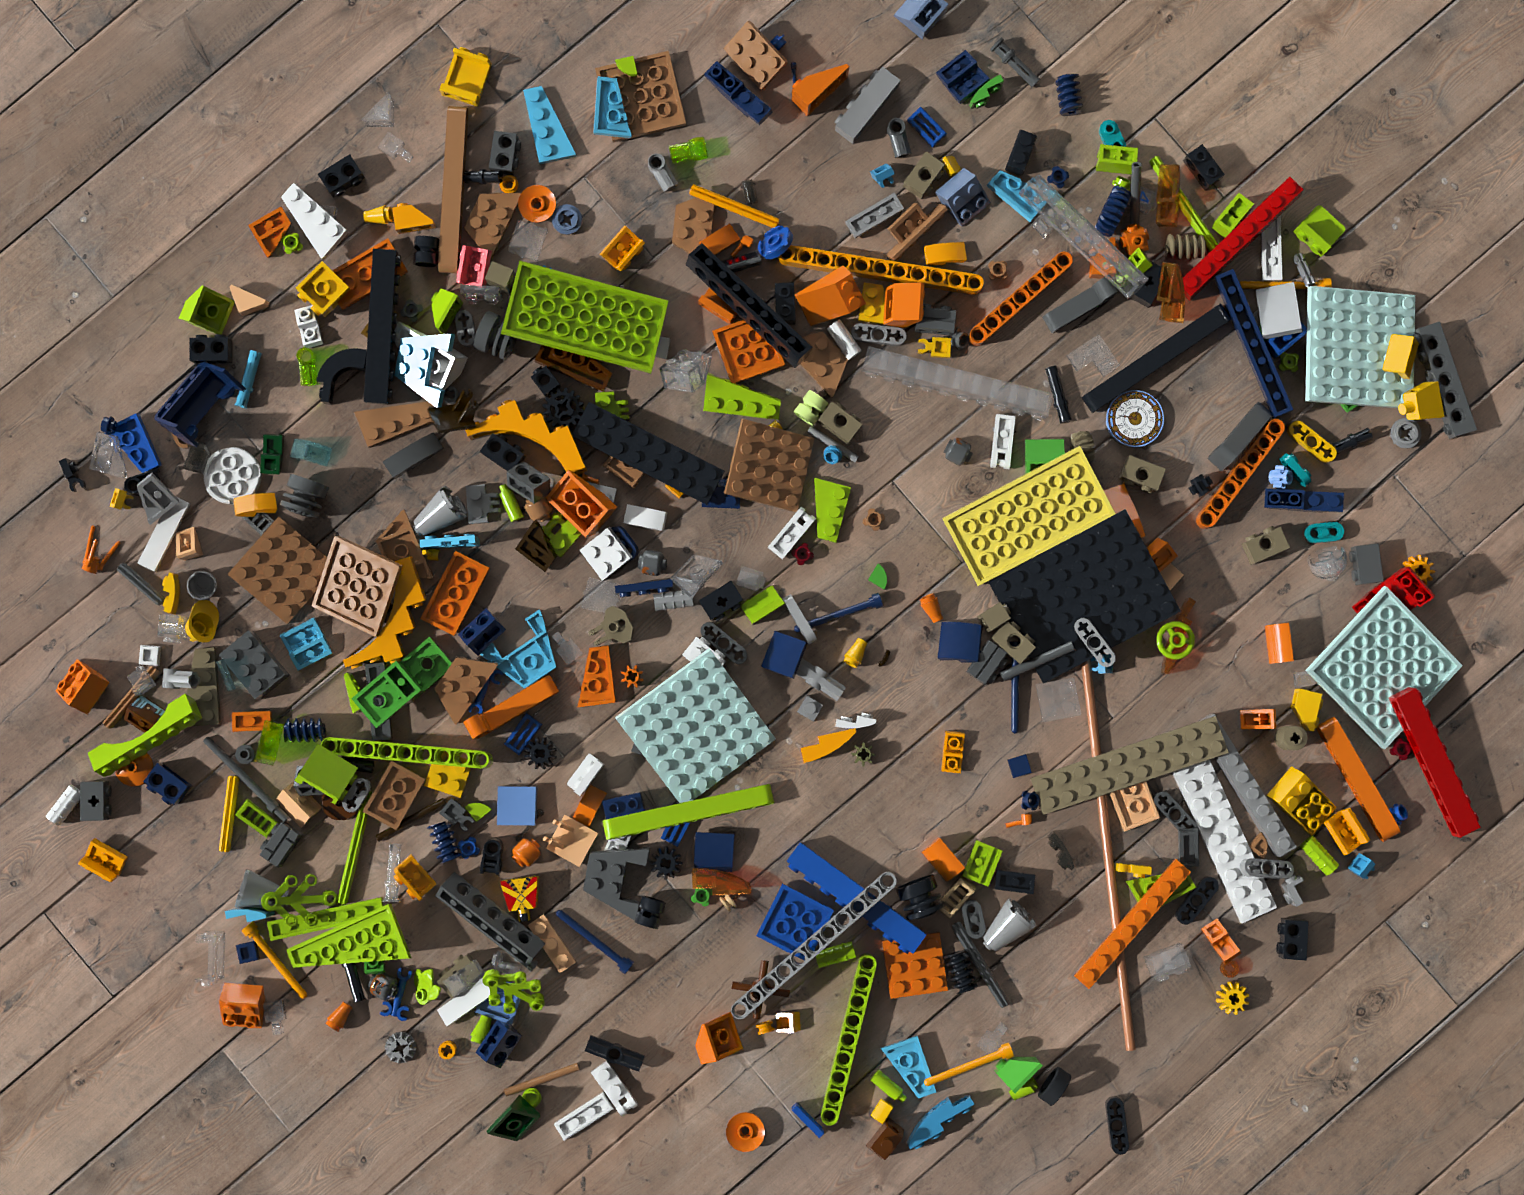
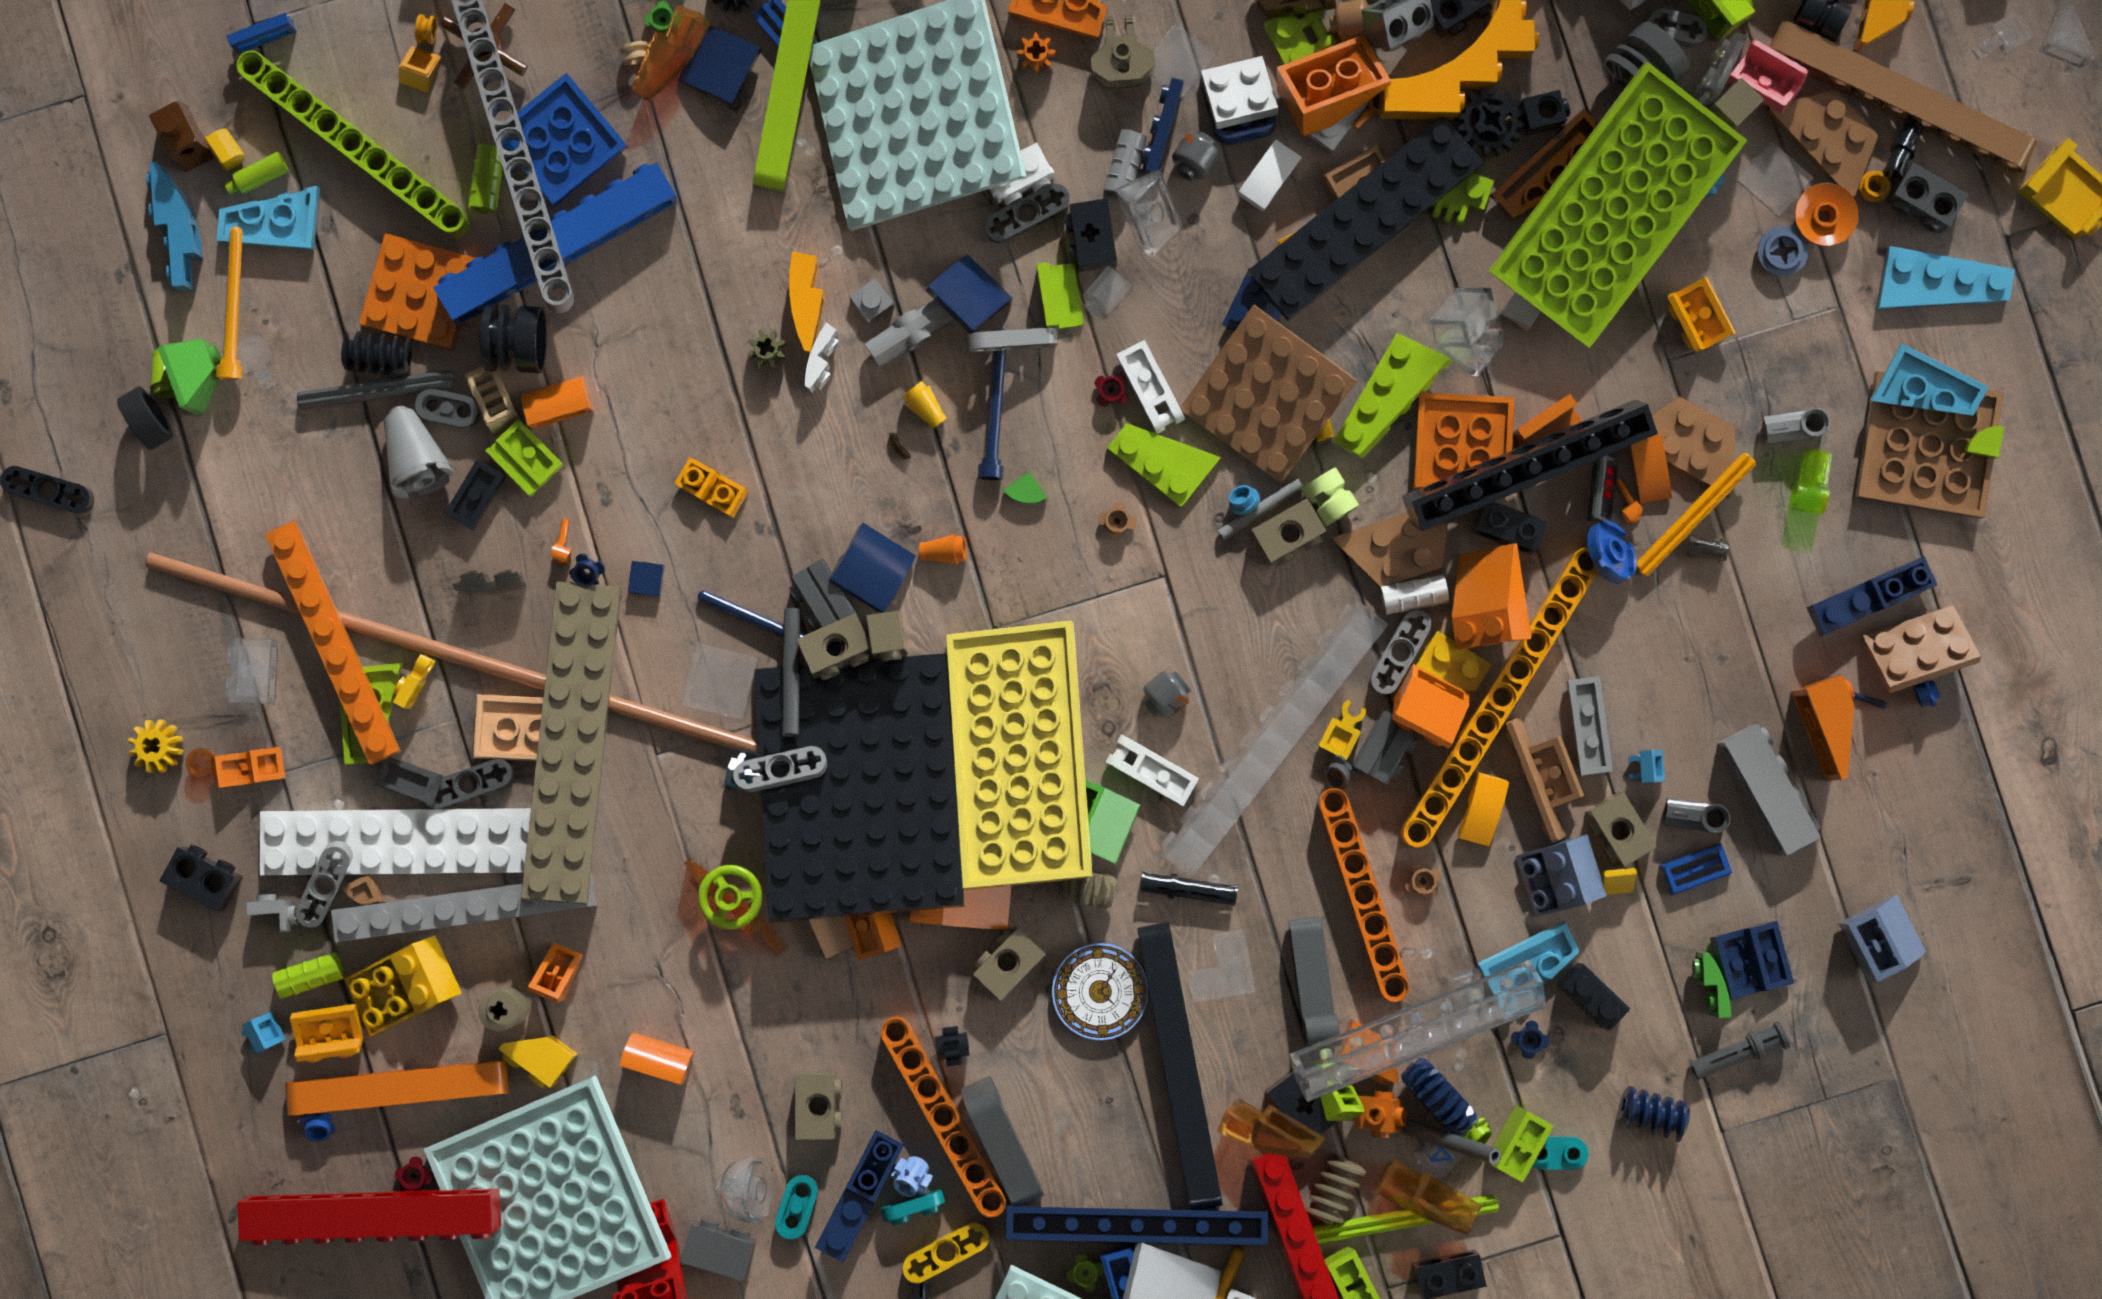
camera: 115 degrees right, 0 degrees up
black beam [1175,877,1219,925] -> none

